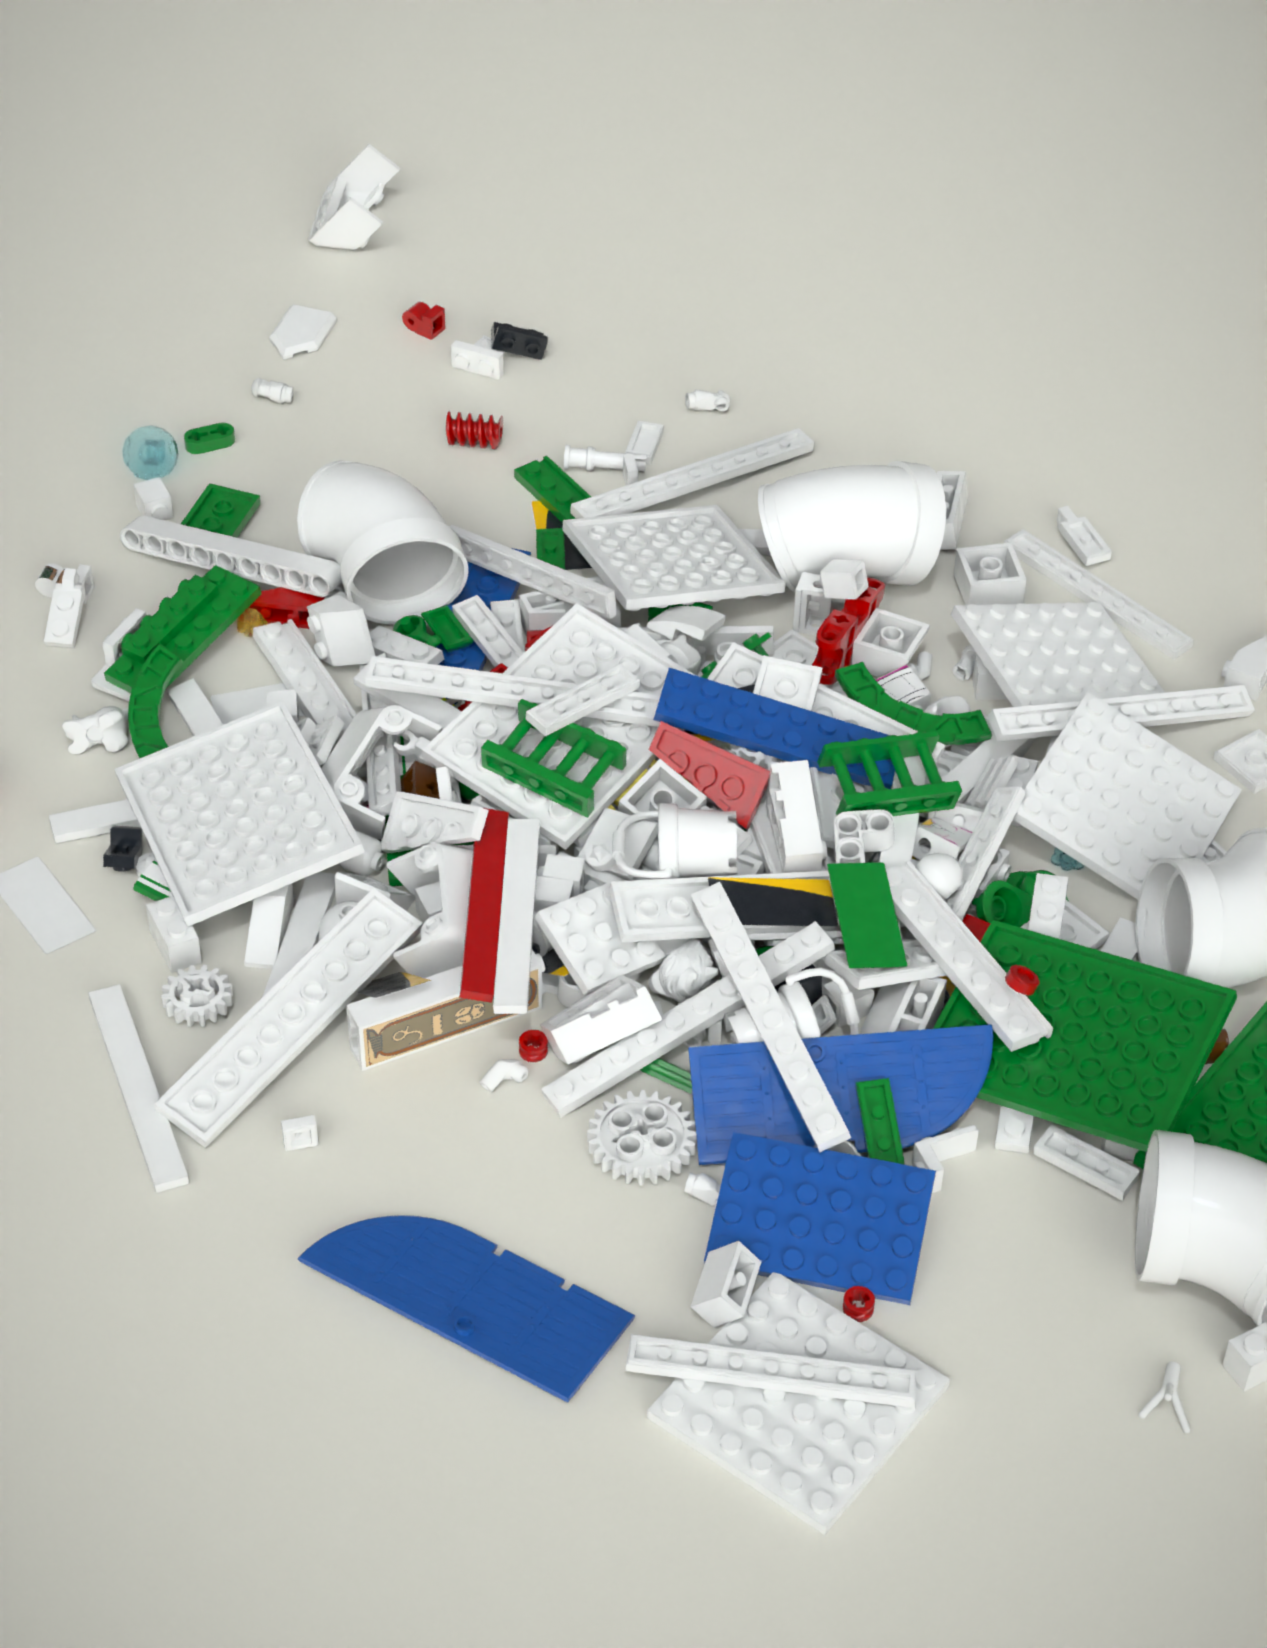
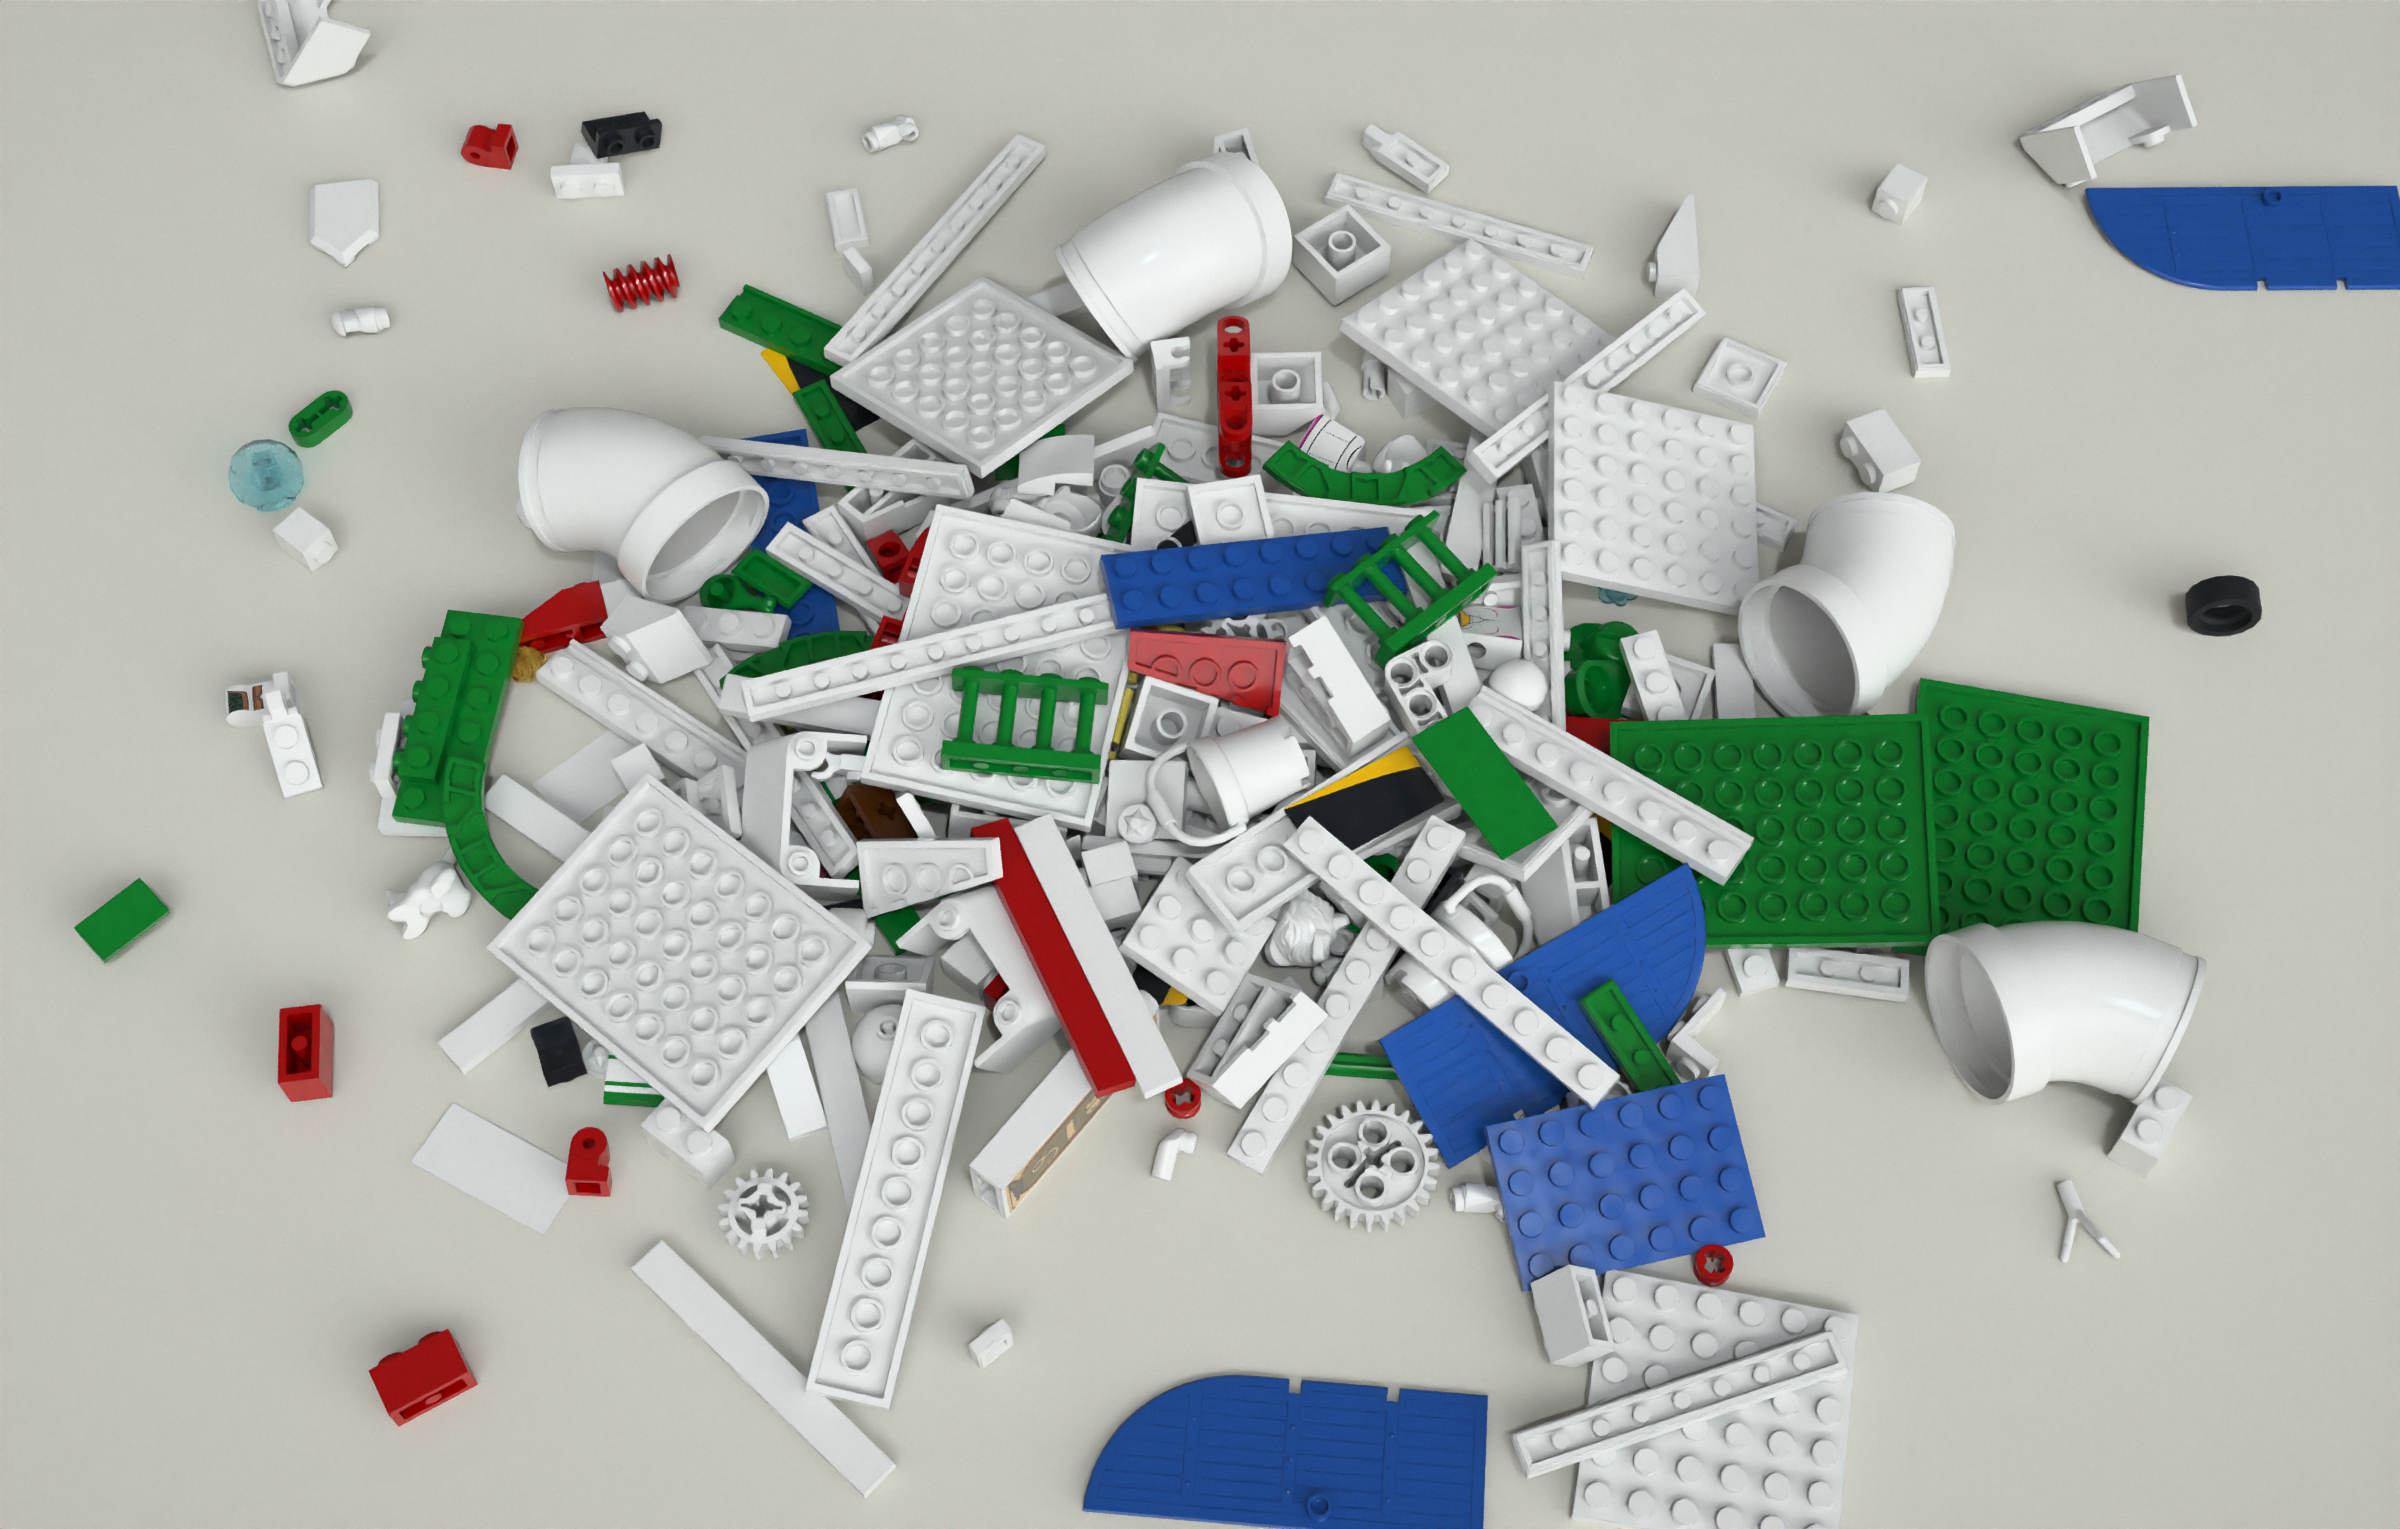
camera: 25 degrees left, 15 degrees up
white beam [120,516,342,597] -> none
green plate [181,483,261,538] -> none
black sticker [358,972,432,998] -> none
white tile [526,663,640,736] -> none
white pin [564,445,647,472] -> none
white brick [820,559,869,599] -> none
red tile [1005,965,1040,995] -> none
none -> red leg [565,1127,612,1197]

